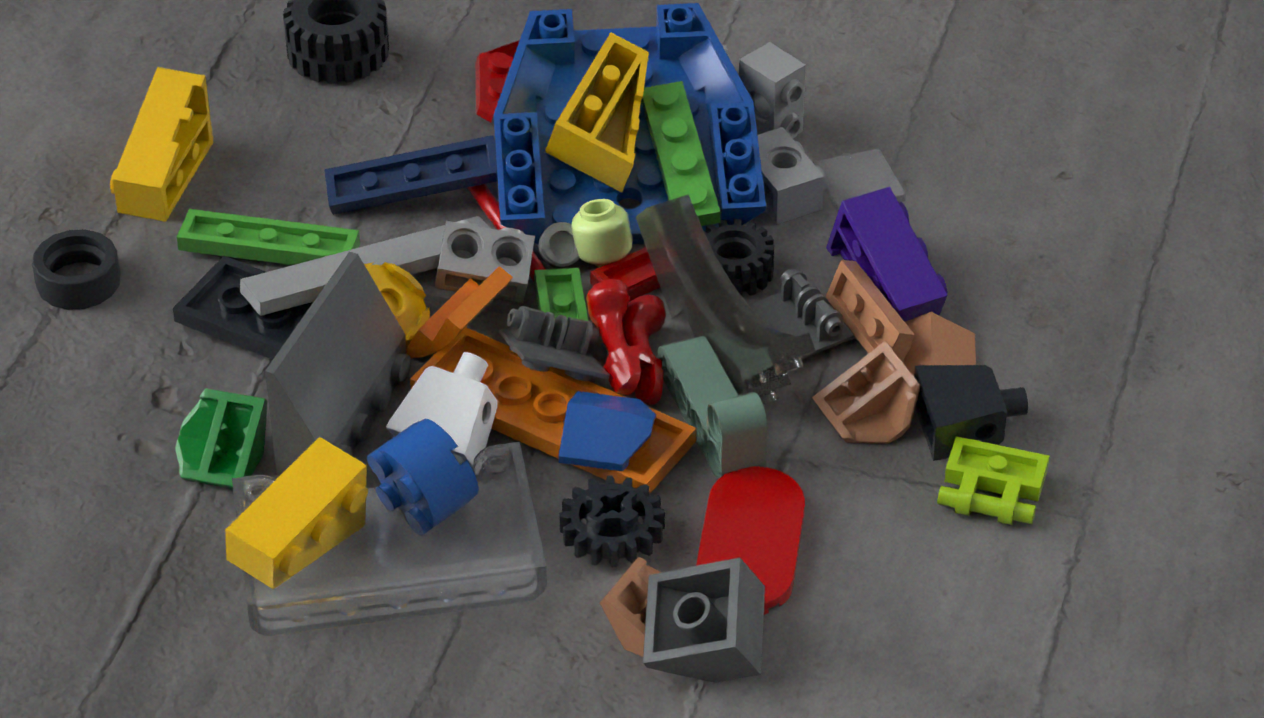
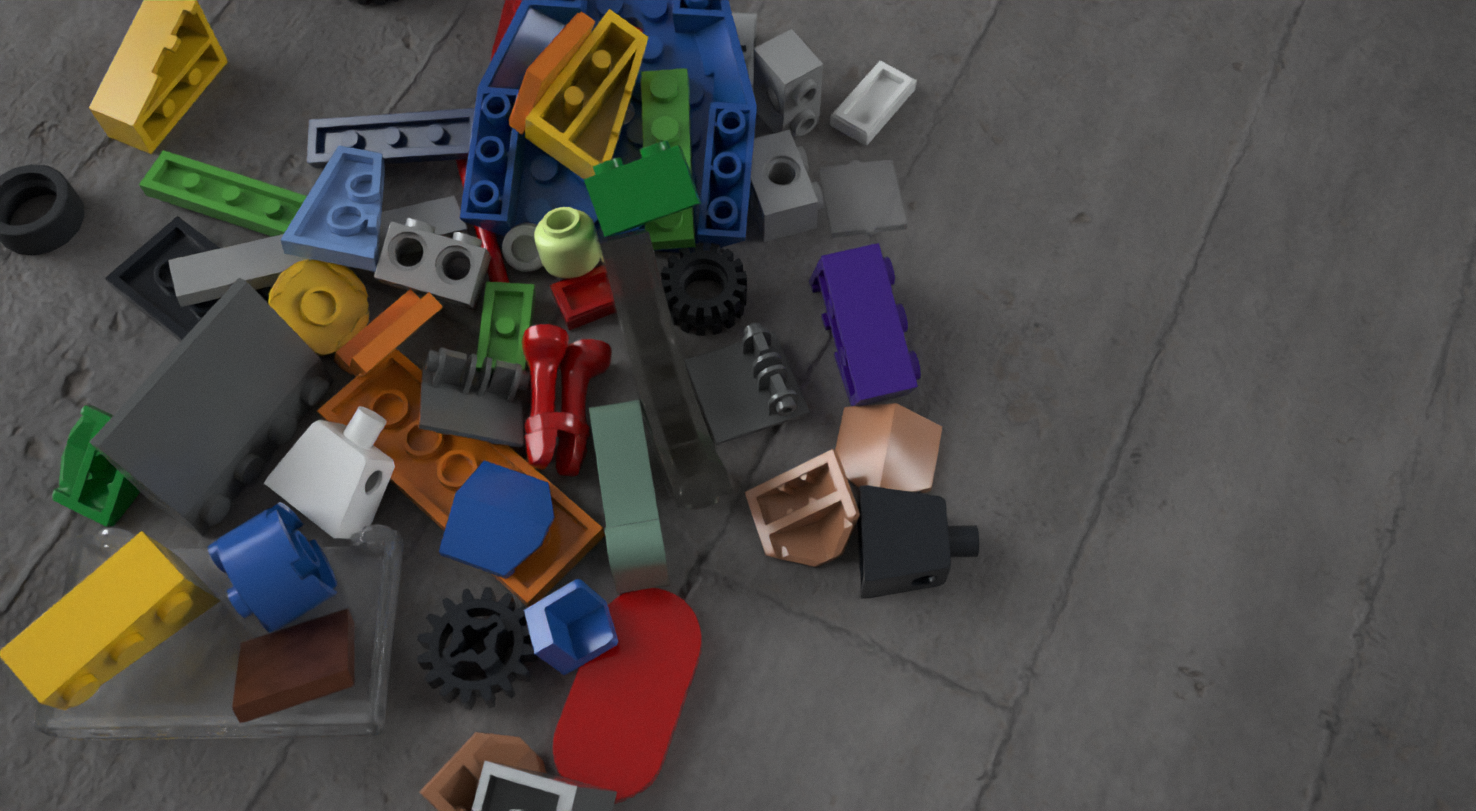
camera: 10 degrees right, 20 degrees up
nougat plate [826,260,915,362] -> none
lime plate [937,436,1049,525] -> none
none -> copper tile [232,608,354,724]
none -> medium blue wing [280,145,385,272]
none -> orange tile [509,11,595,135]
none -> blue panel [524,579,618,676]
none -> green brick [584,140,702,237]
none -> white tile [830,60,916,146]

